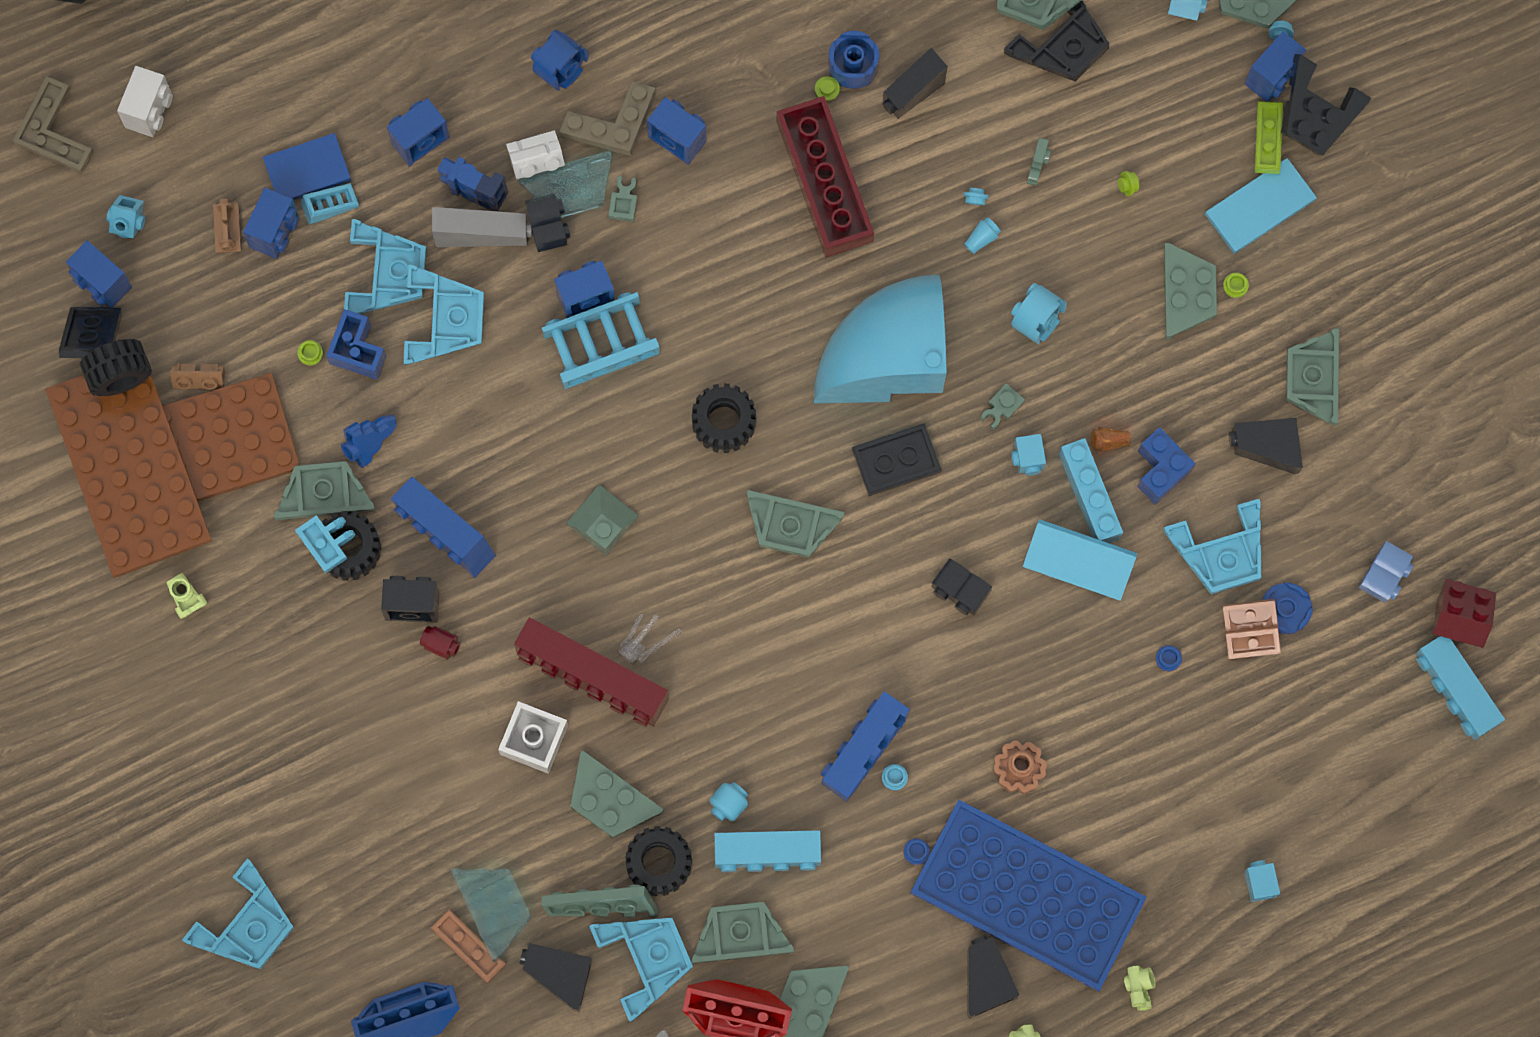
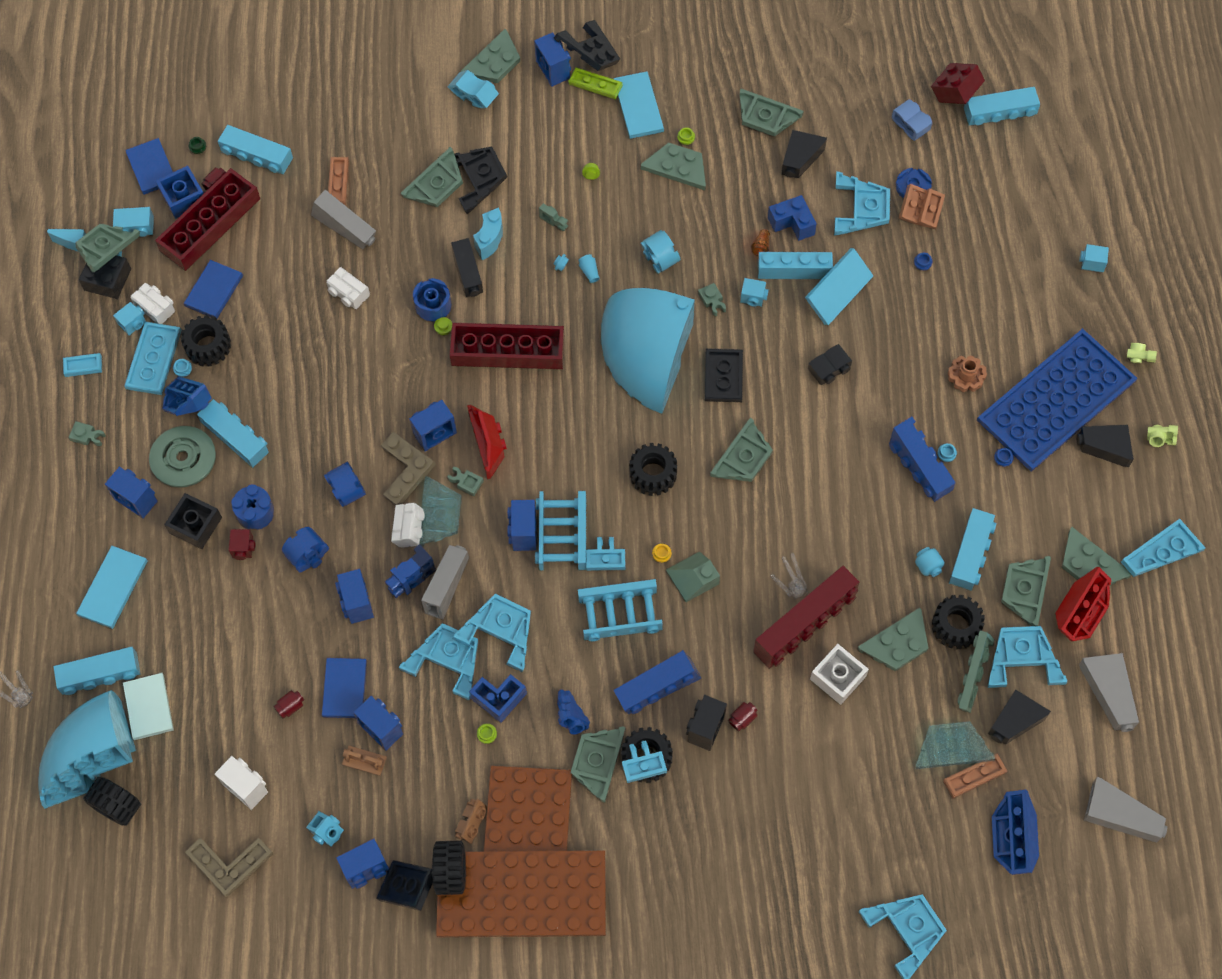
camera: 65 degrees left, 10 degrees down
yellowish green plate [166,573,208,619] -> none
medium azure slope [301,183,359,224] -> none
black brick [525,194,571,252] -> none
medium azure plate [1268,21,1294,41] -> none
none -> dark red brick [273,690,304,719]
none -> blue brick [282,527,329,573]
none -> red wedge [467,405,507,480]
none -> medium azure brick [473,207,503,260]
none -> medium azure fence [578,579,663,642]
none -> medium azure hinge [586,537,625,571]
none -> yellow plate [652,544,672,563]

